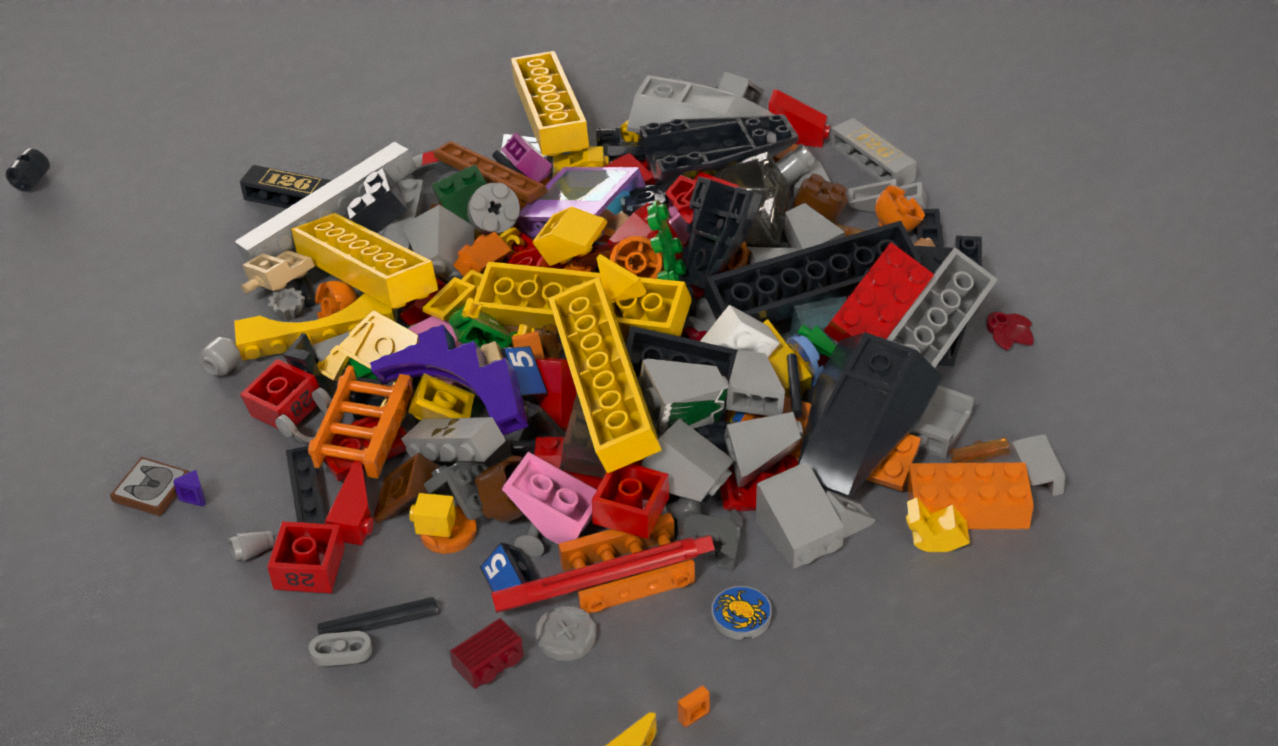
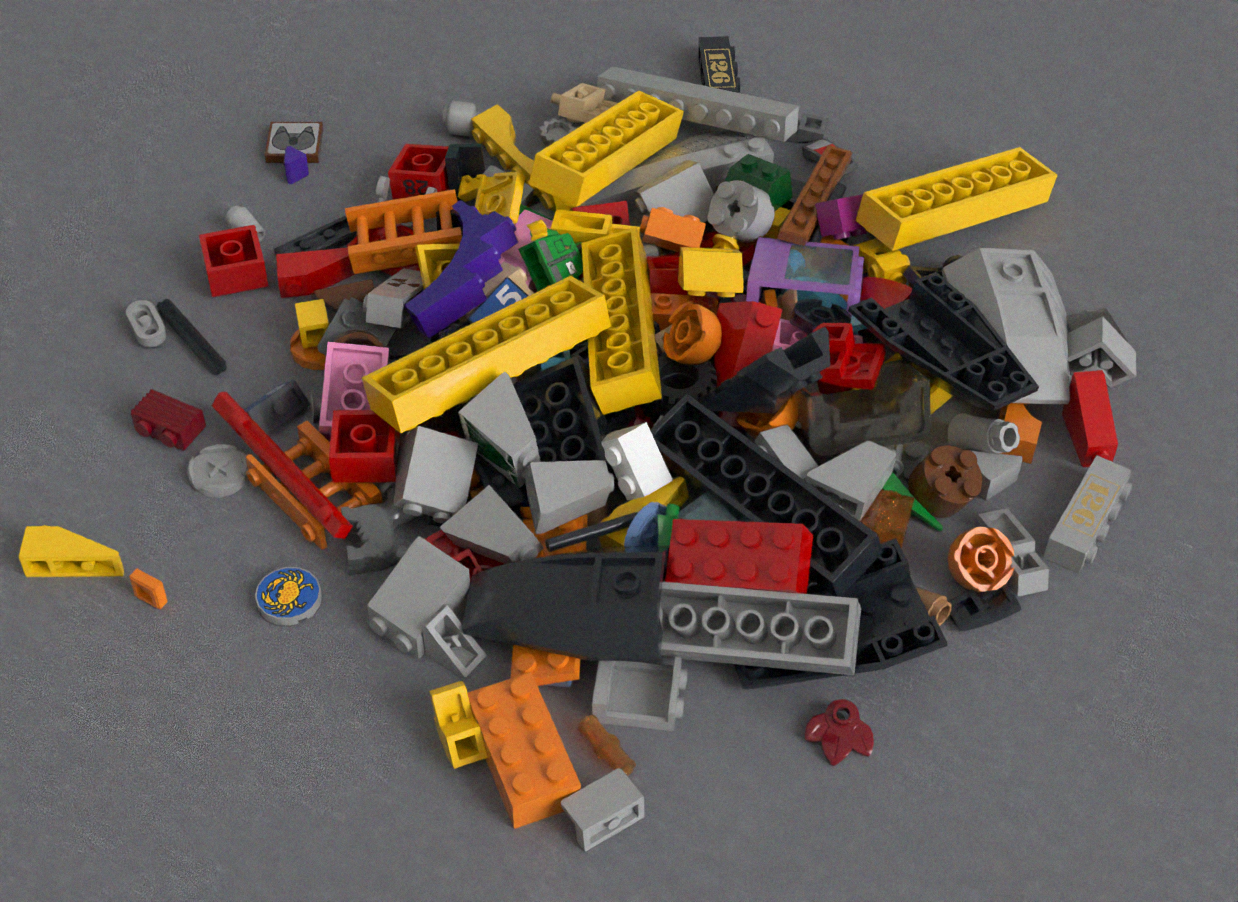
camera: 65 degrees right, 5 degrees up
black brick [347,168,407,233] -> none
yellow slope [597,254,647,303] -> none
green plant [647,200,686,281] -> none

